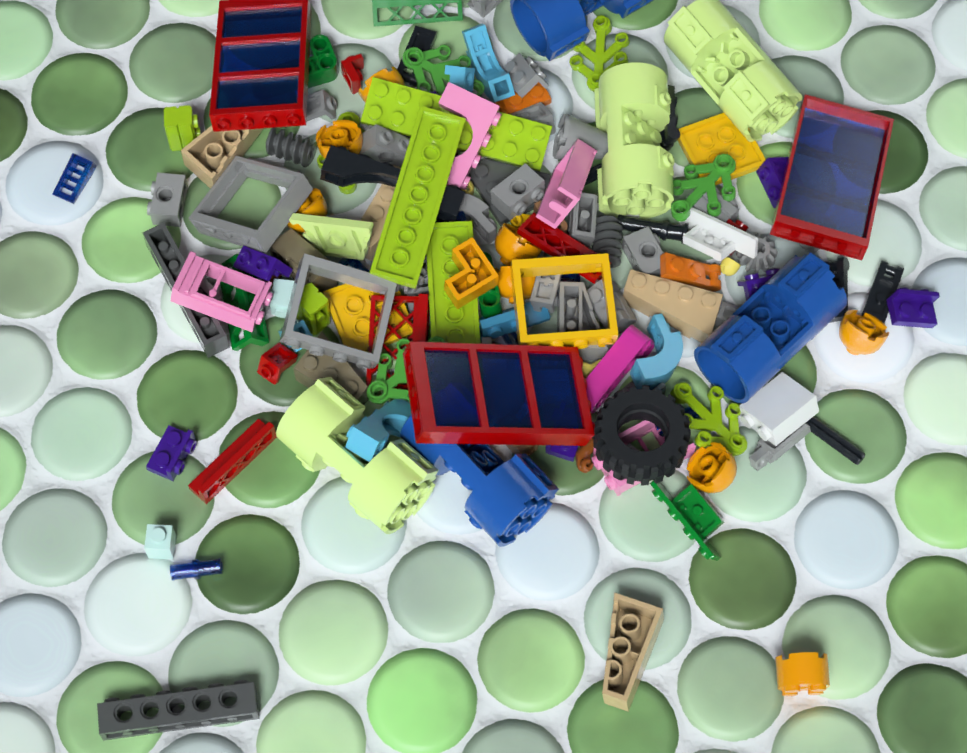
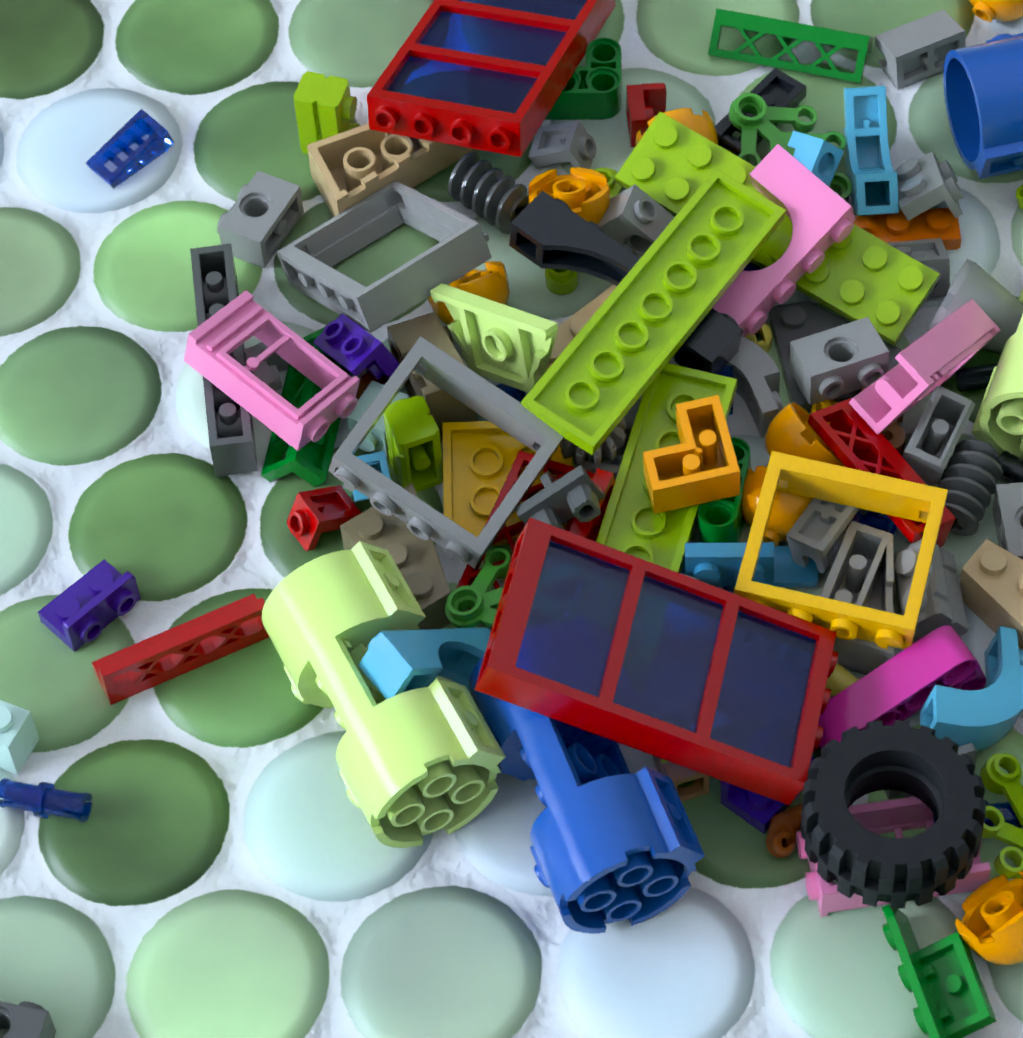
camera: 25 degrees right, 10 degrees down
none -> dark grey hips [515,465,605,530]

